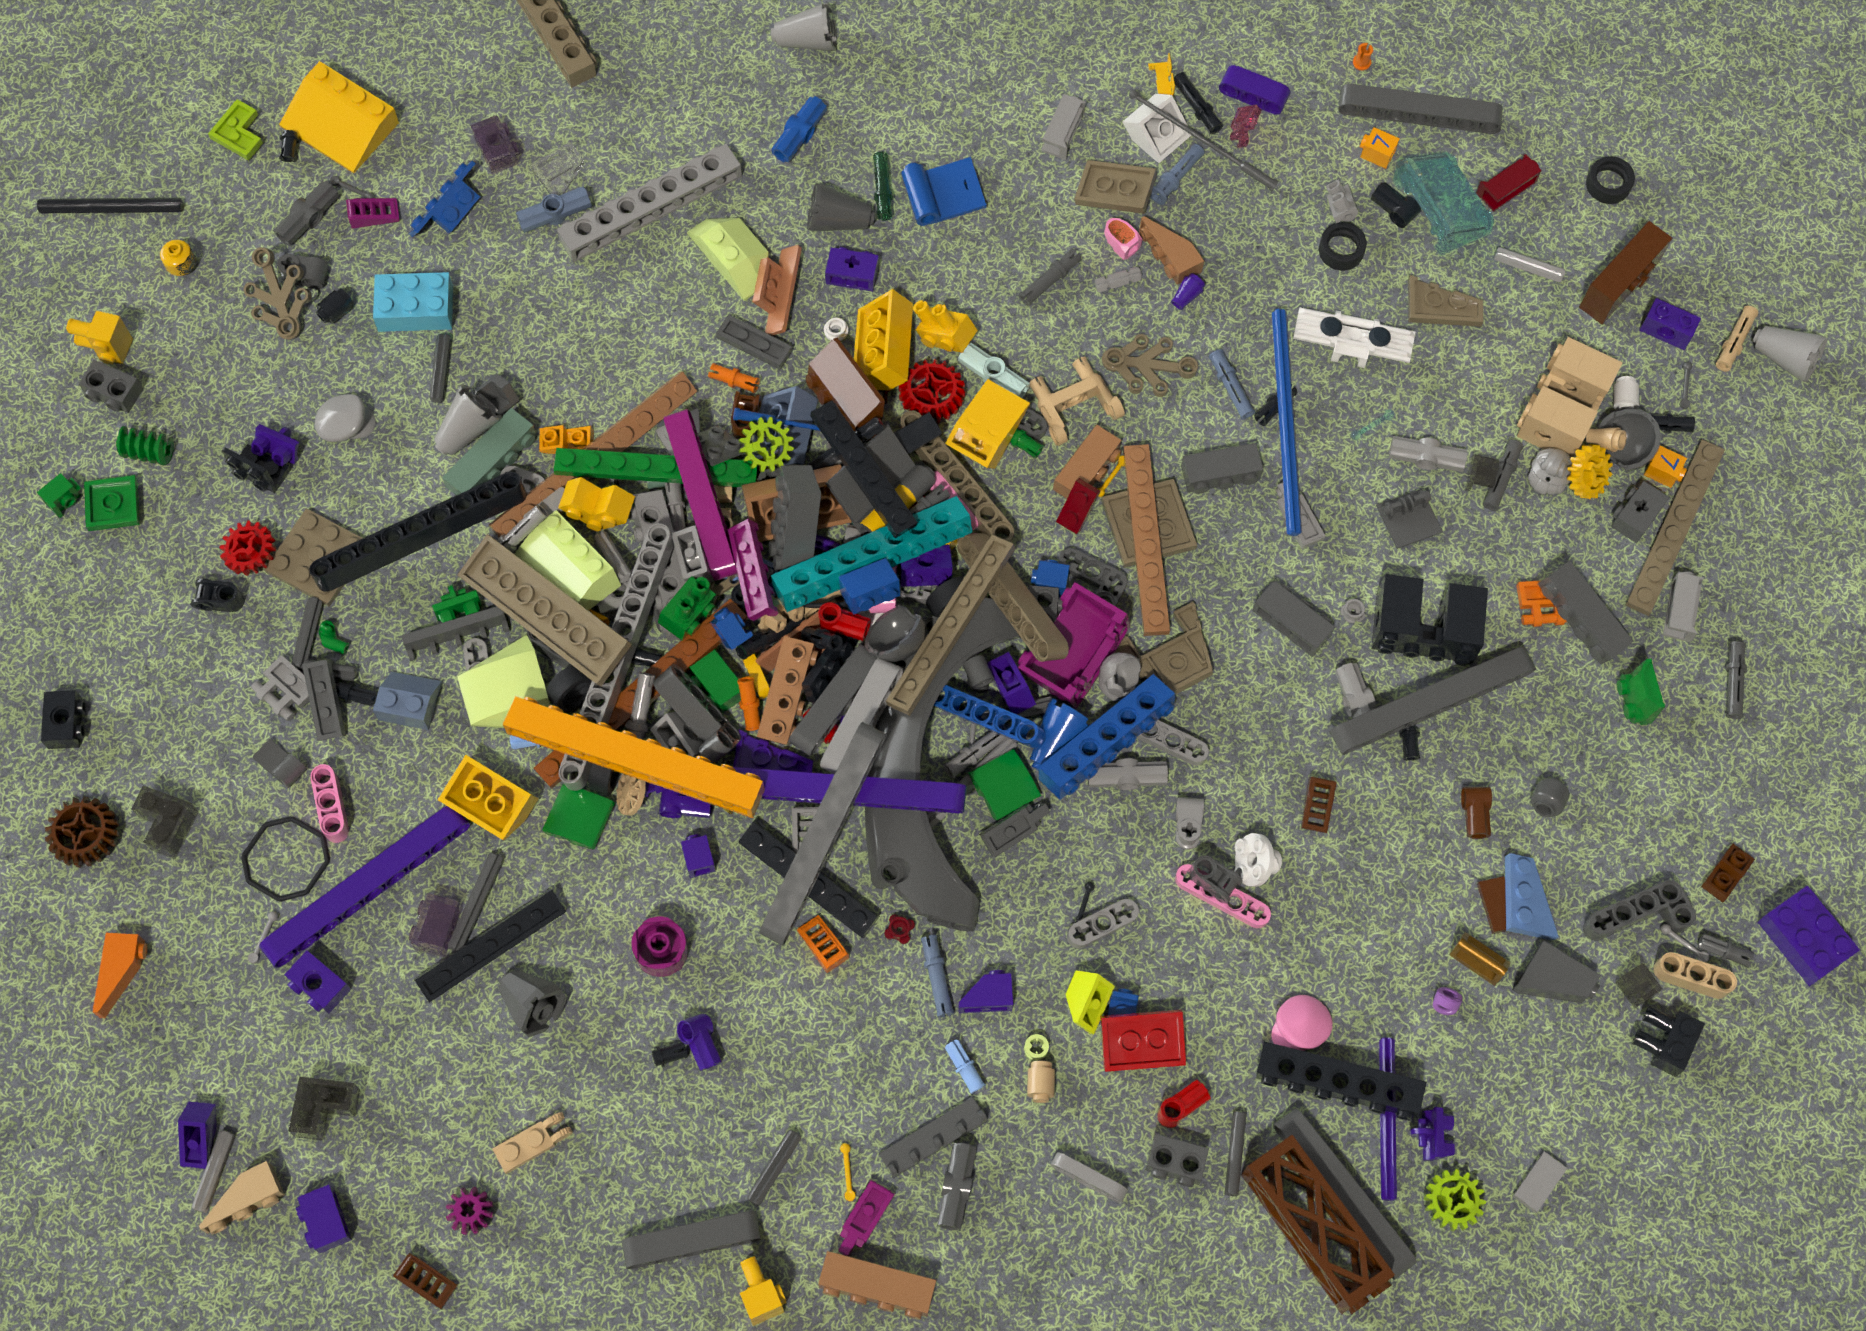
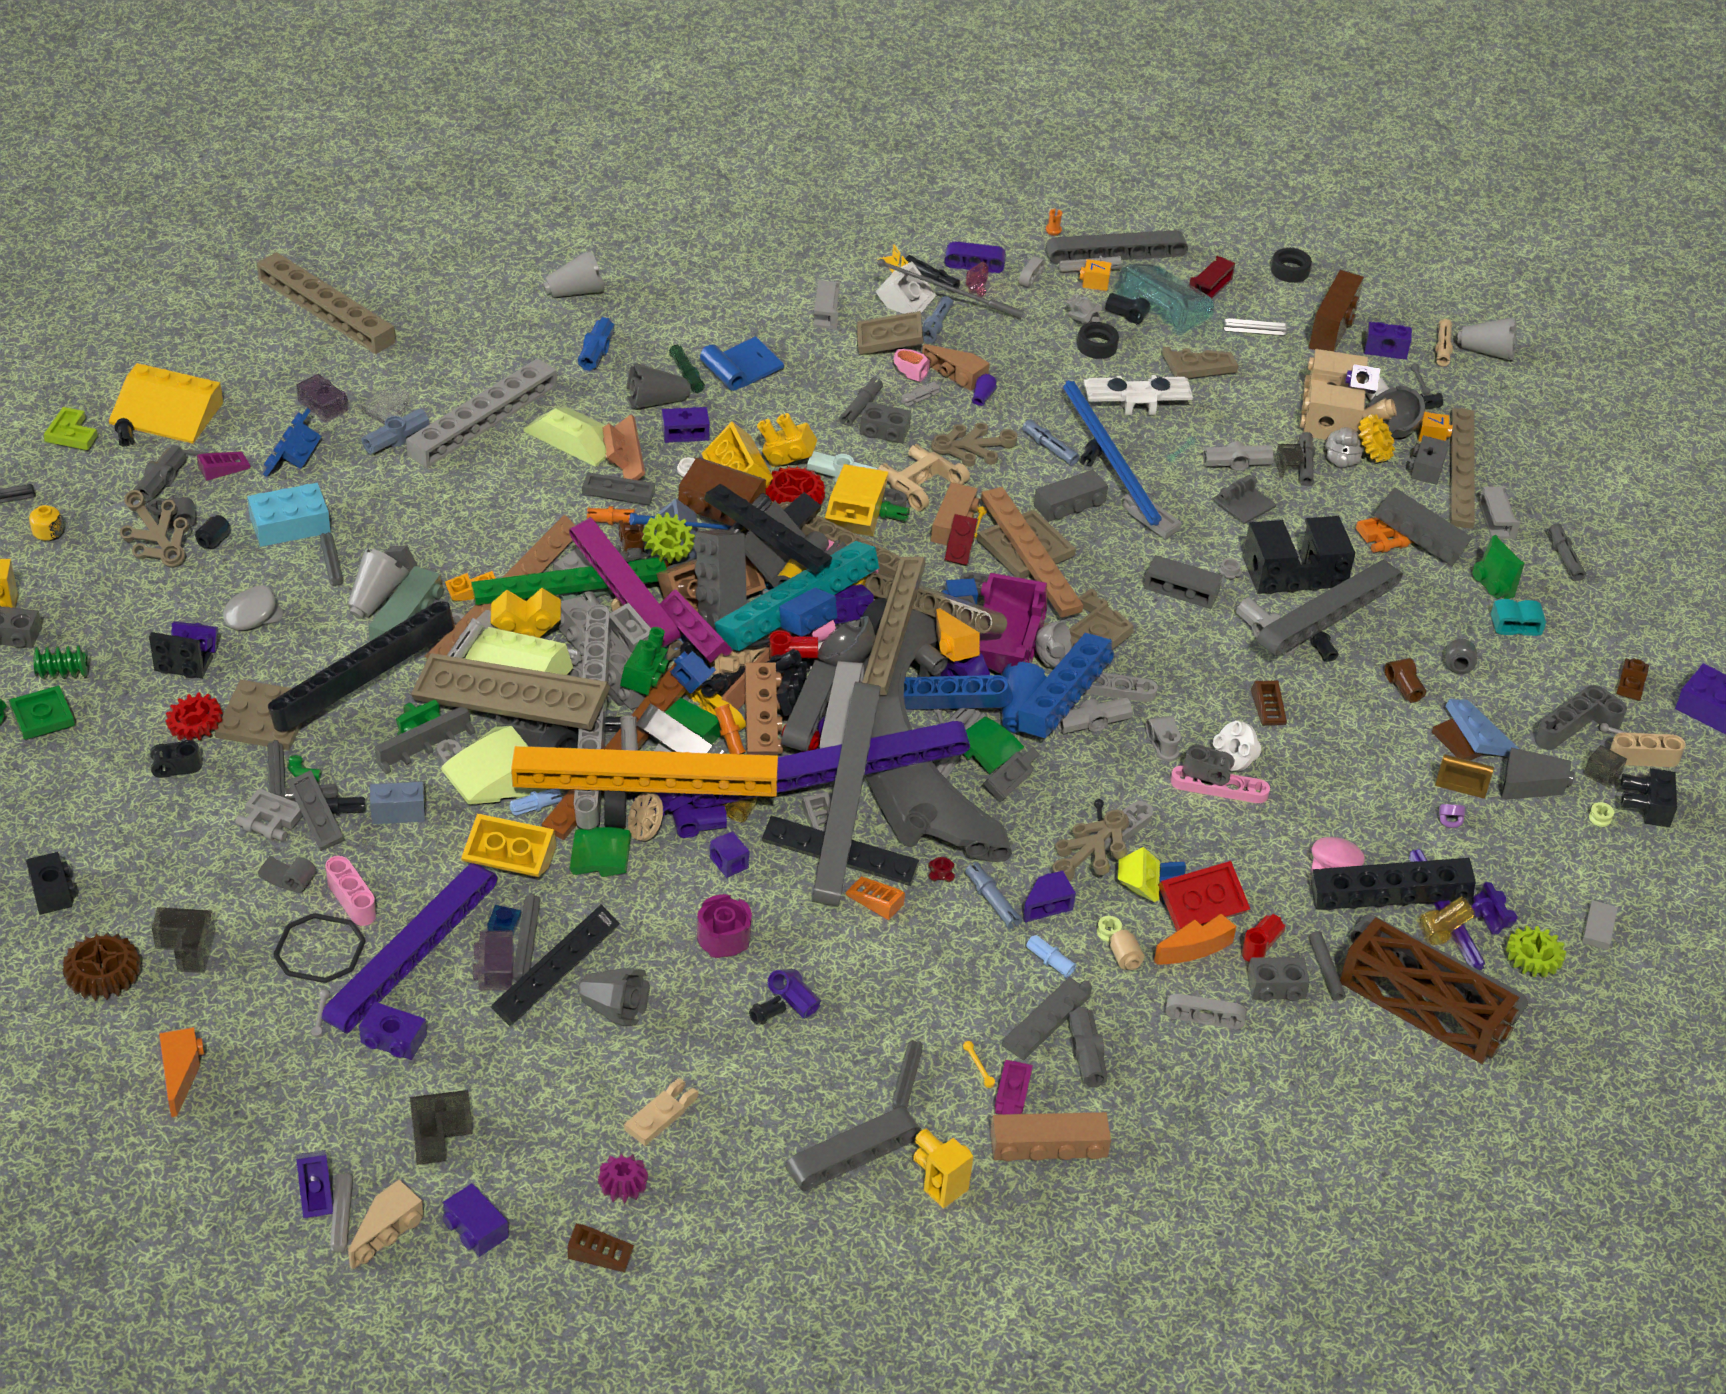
camera: 20 degrees left, 25 degrees down
dark grey axle [1698,934,1754,968] -> none
none -> clear blue plate [487,905,521,936]
none -> dark grey brick [860,402,911,444]
none -> light orange slope [936,608,980,662]
none -> light grey beam [1019,256,1045,288]
none -> dark tan plant [1052,809,1129,881]
none -> light grey axle [1059,256,1122,273]
none -> orange slope [1154,914,1237,965]
none -> brick [1345,365,1380,394]
none -> clear yellow piece [1420,896,1475,945]
none -> teal brick [1490,599,1546,636]
none -> yellowish green bush [1589,802,1614,827]

